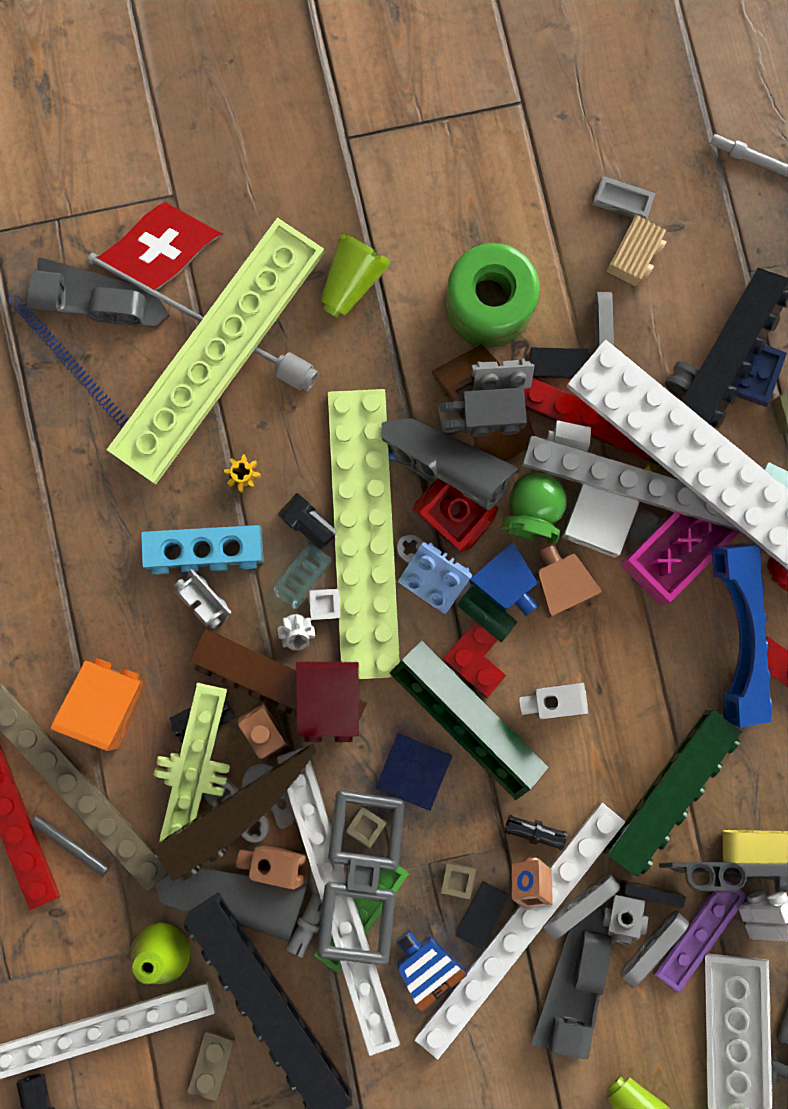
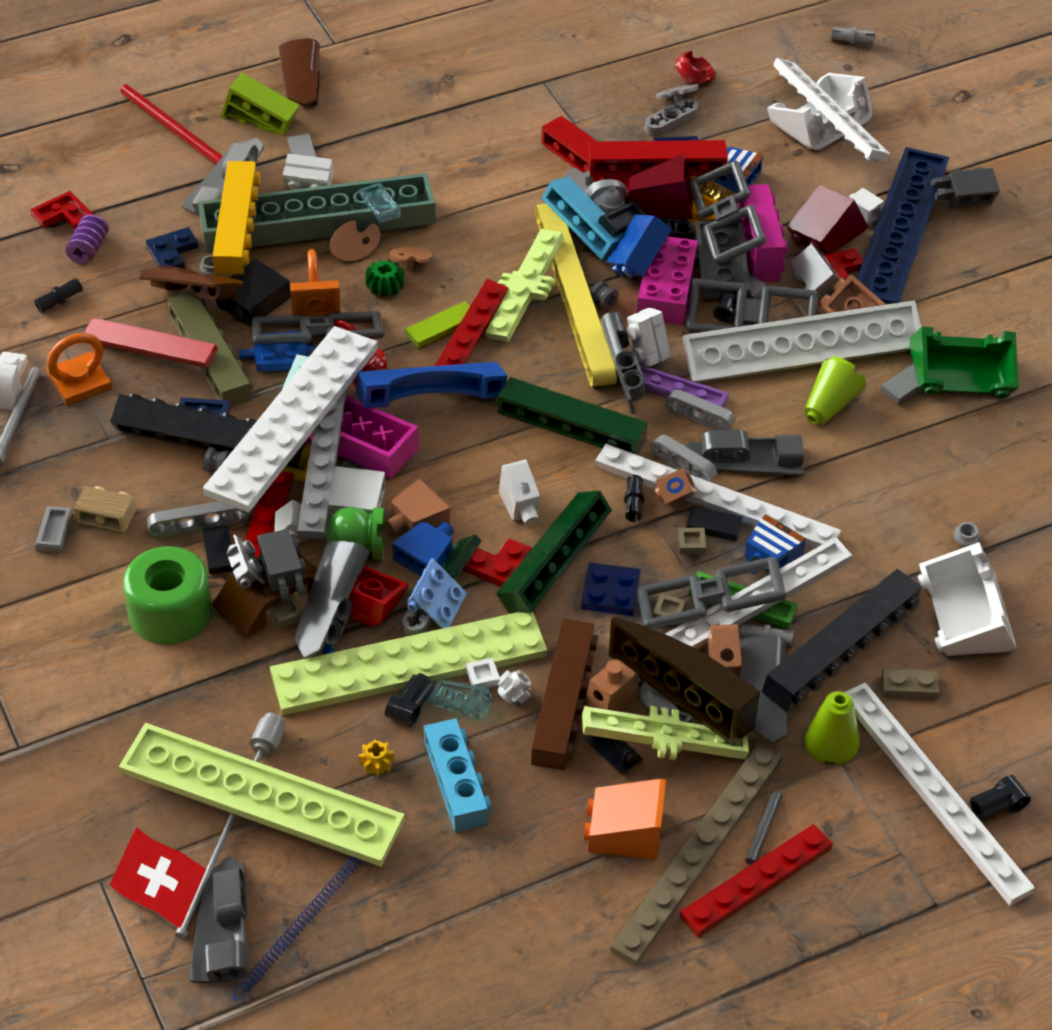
camera: 100 degrees left, 35 degrees down
light grey hinge [173,569,231,630] -> none
dark red slope [296,662,360,742] -> none
lime cone [320,233,392,317] -> none
light grey brick [603,895,648,945] -> none
black tile [619,879,686,908] -> none

